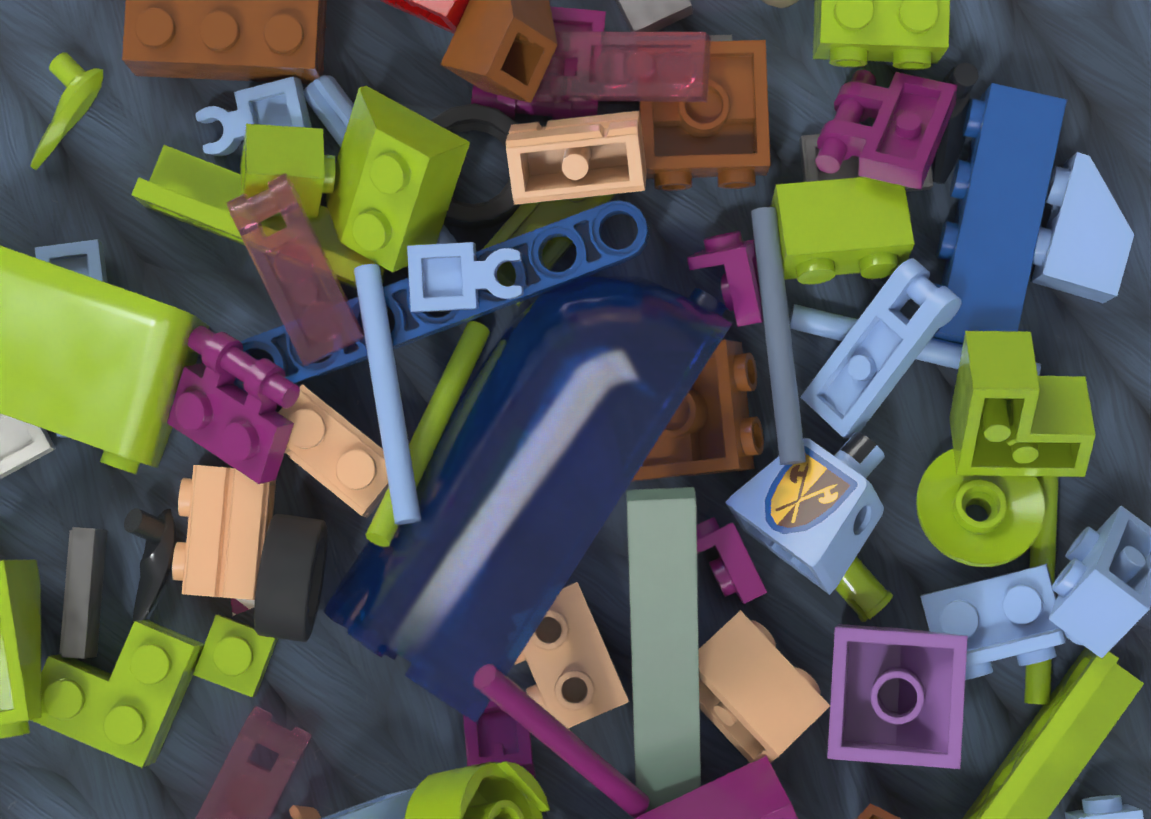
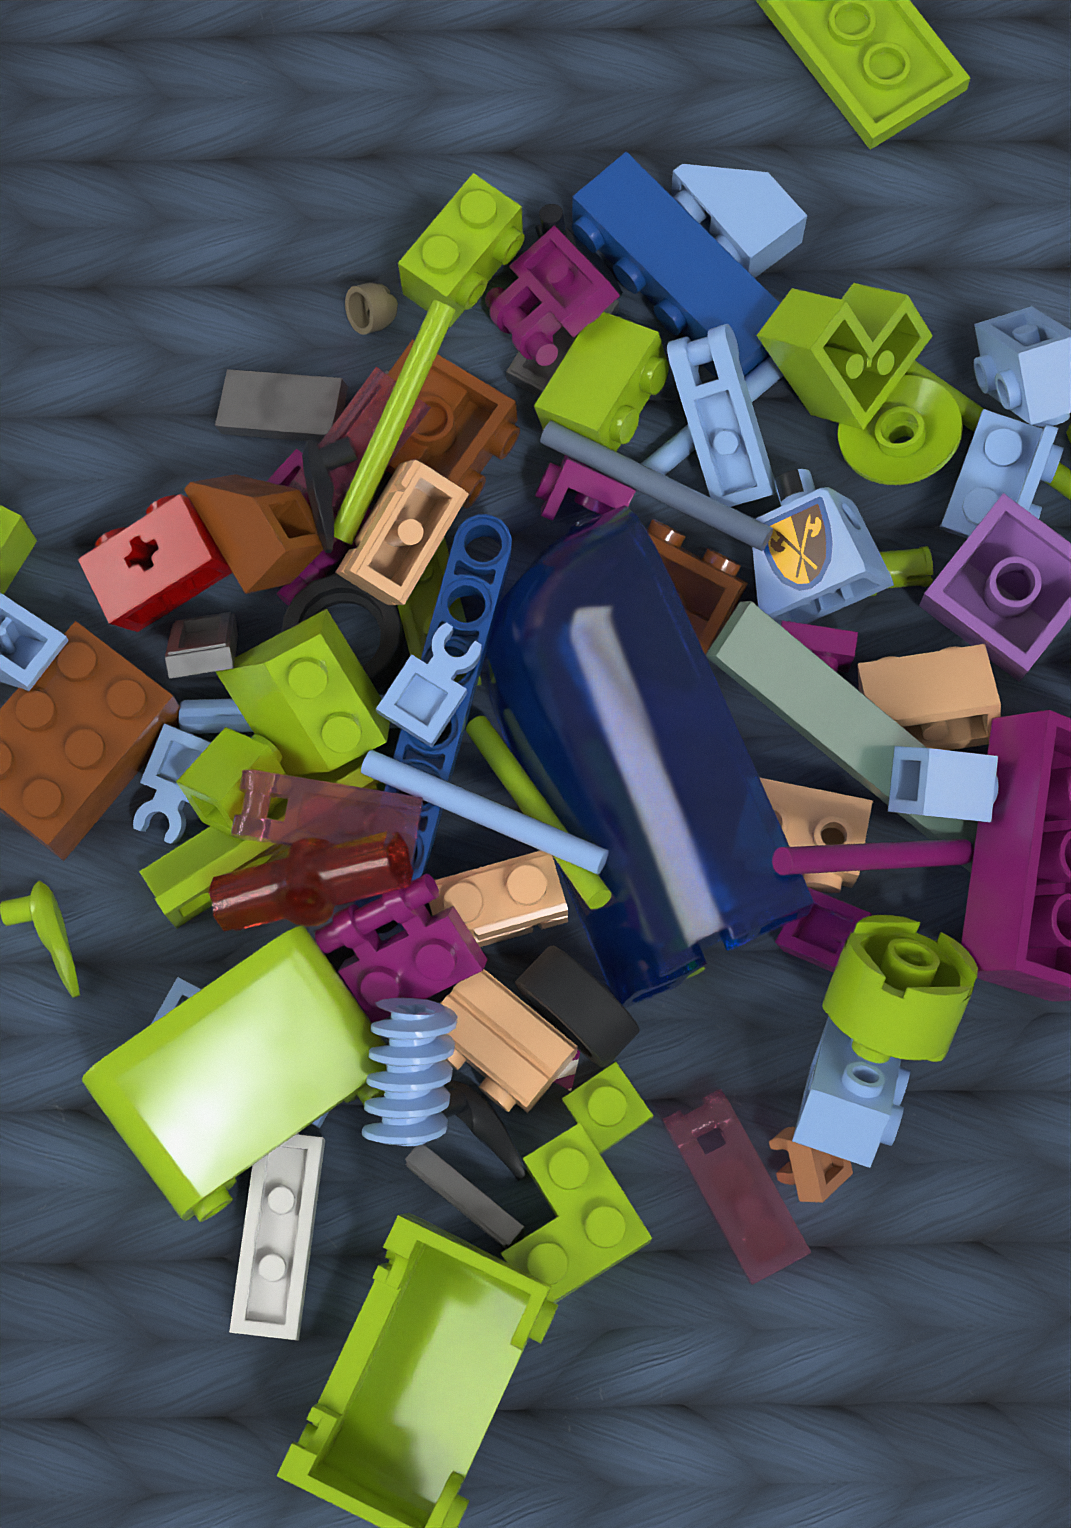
camera: 50 degrees left, 10 degrees down
none -> flat silver tile [165,612,238,679]
none -> clear red piece [208,831,413,932]
none -> black bar [302,436,358,553]
none -> lime bar [334,300,456,545]
none -> light blue piece [362,998,458,1146]
none -> light blue brick [888,746,999,822]

